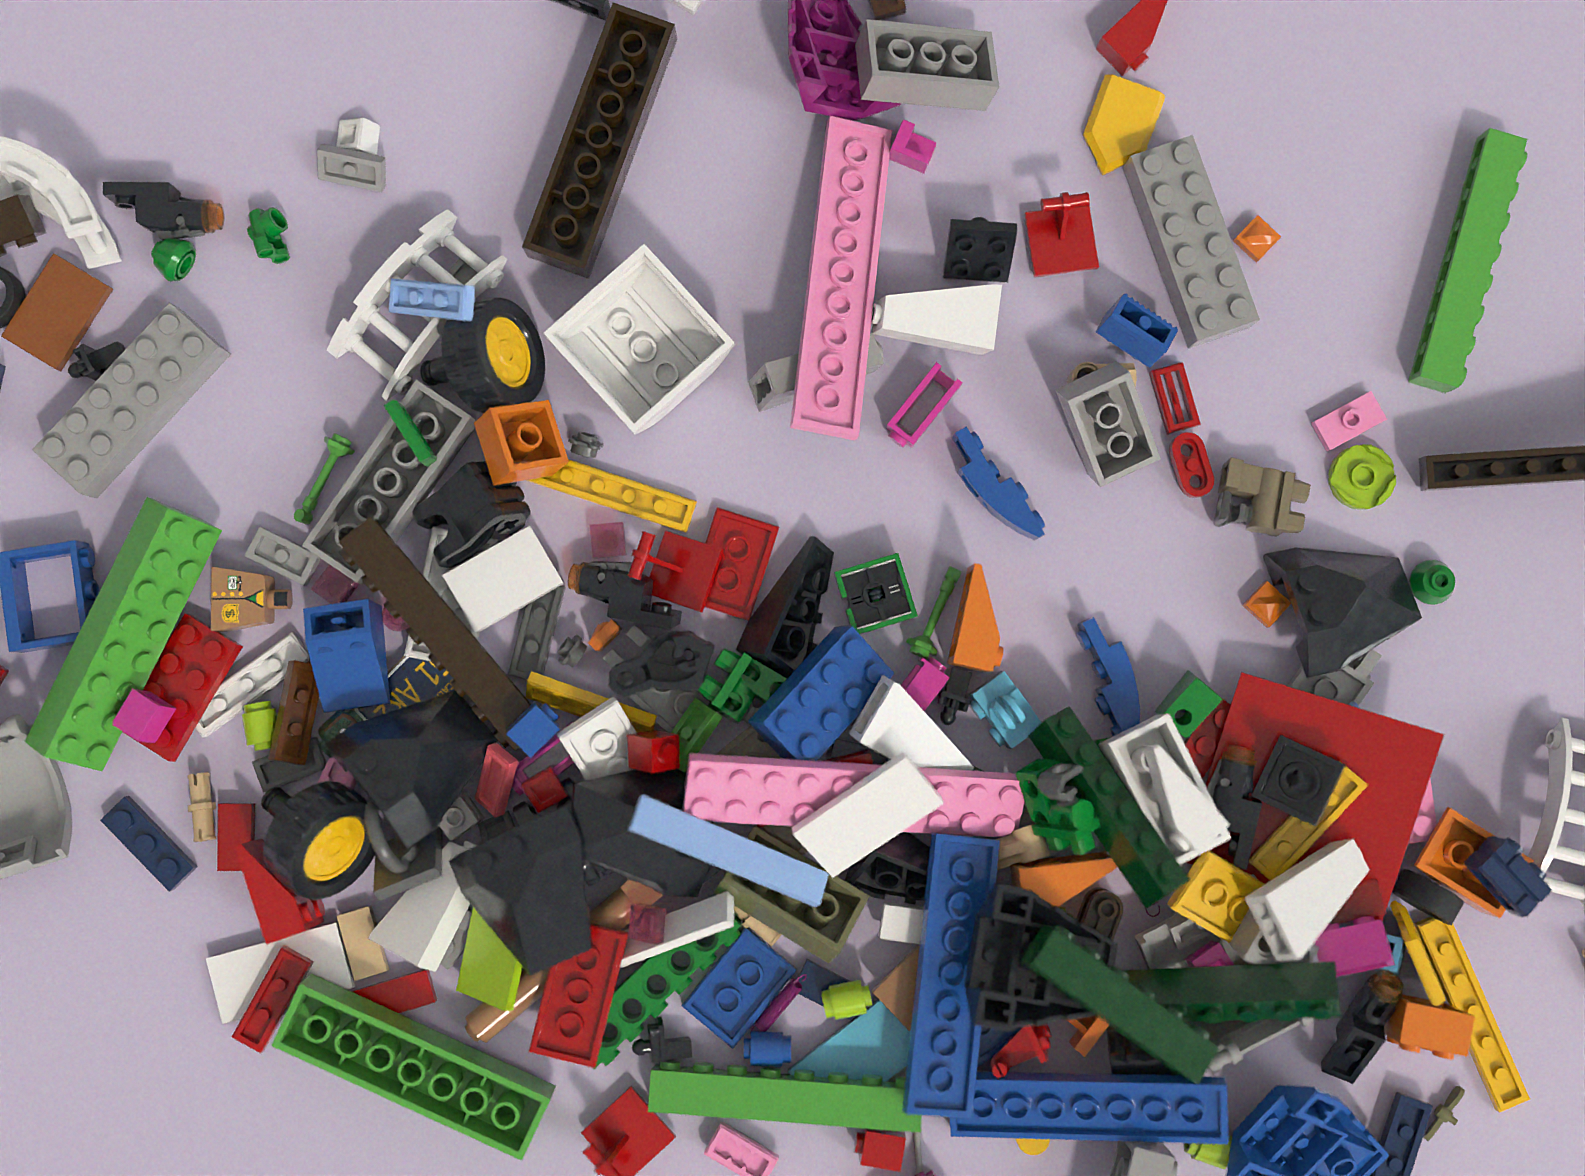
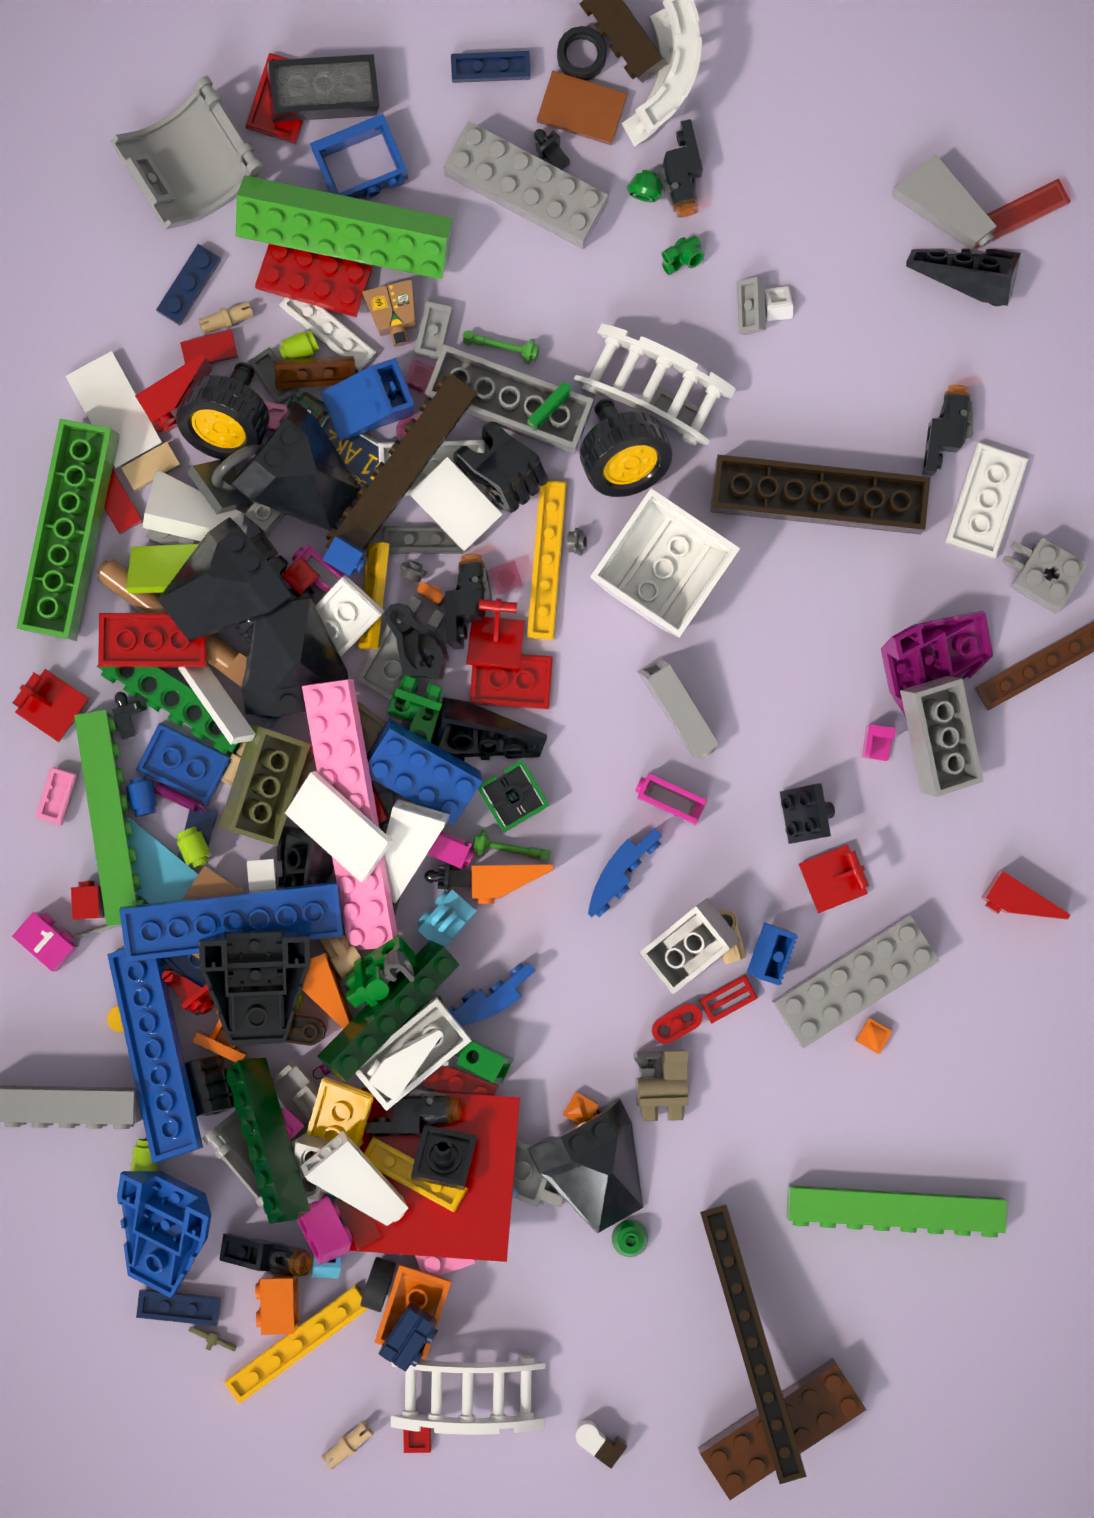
camera: 80 degrees right, 0 degrees up
dark pink panel [112,689,176,743] -> none
red tile [231,945,314,1054] -> none
light blue tile [389,278,475,321] -> none
orange brick [474,400,569,485] -> none
coral tile [475,743,518,818] -> none
red brick [627,730,680,773] -> none
light blue tile [628,795,829,907] -> none
clear pink plate [628,903,666,944] -> none
bright green plate [671,697,723,772] -> none
bright pink plate [790,116,892,440] -> none
white slope [871,284,1002,355] -> none
dark green brick [1020,925,1220,1084] -> none
yellow tile [1083,74,1166,176] -> none
bright pink plate [1311,391,1387,452] -> none
lime tile [1328,444,1396,510] -> none
yellow tile [1390,901,1446,1006] -> none

